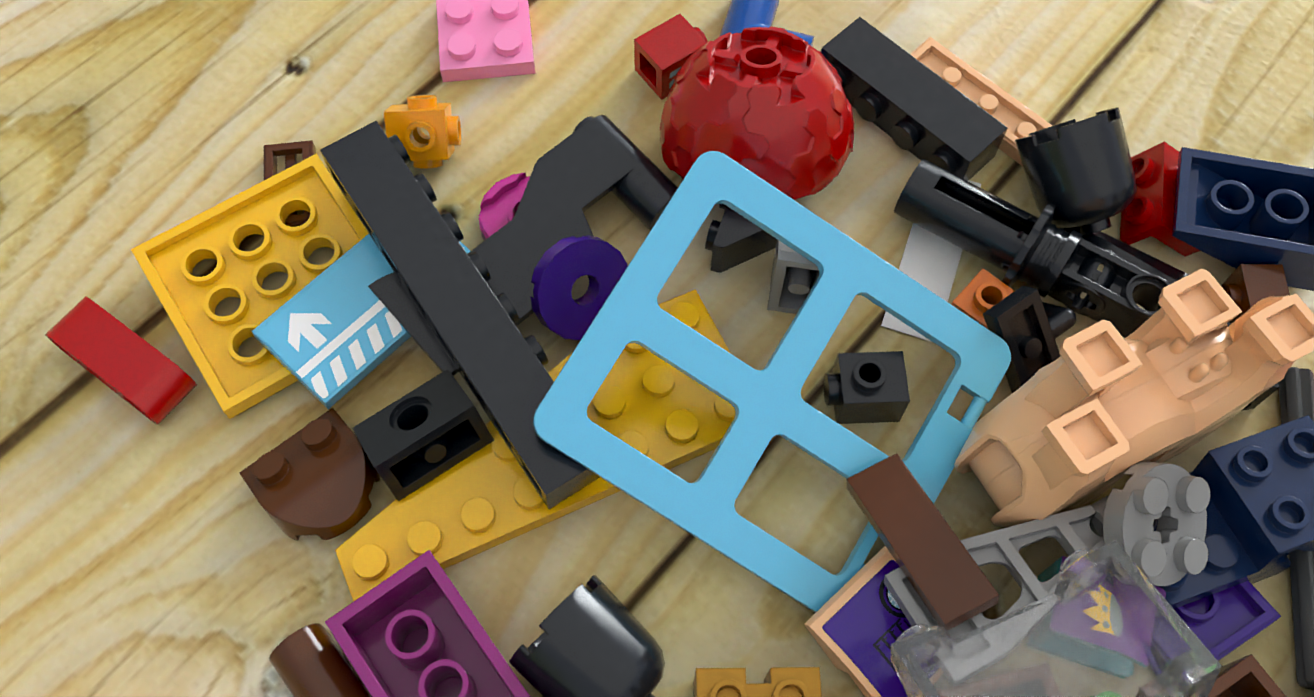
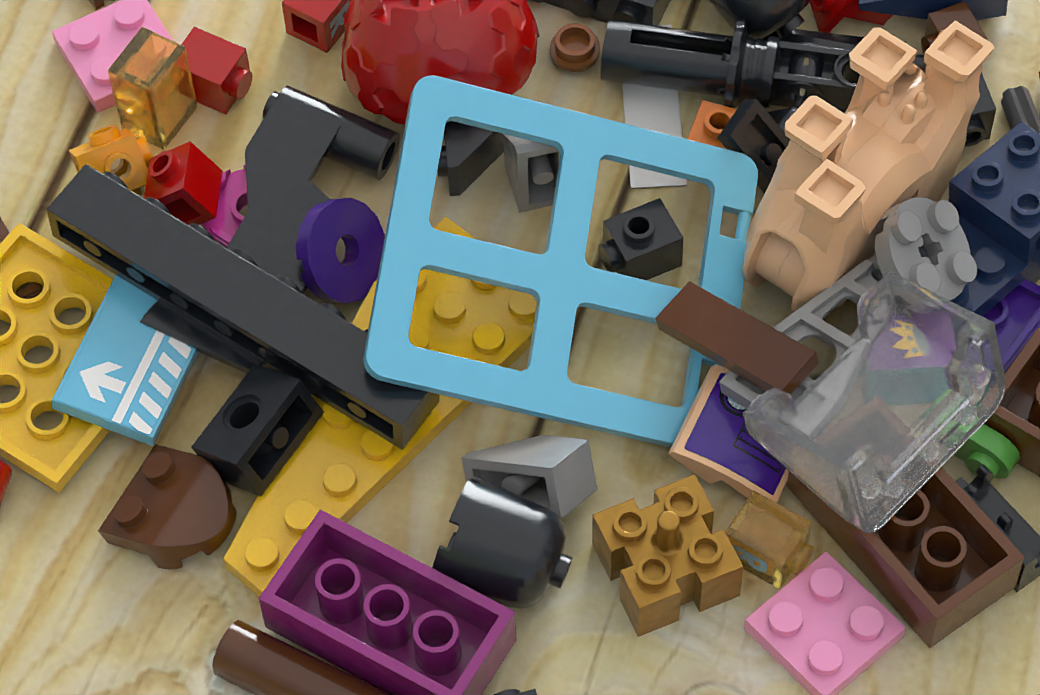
camera: 20 degrees left, 5 degrees down
none -> clear yellow brick [107,27,198,150]
none -> red brick [144,141,223,225]
none -> red brick [168,26,253,115]
none -> light grey slope [461,435,598,519]
none -> dark orange plate [550,23,600,72]

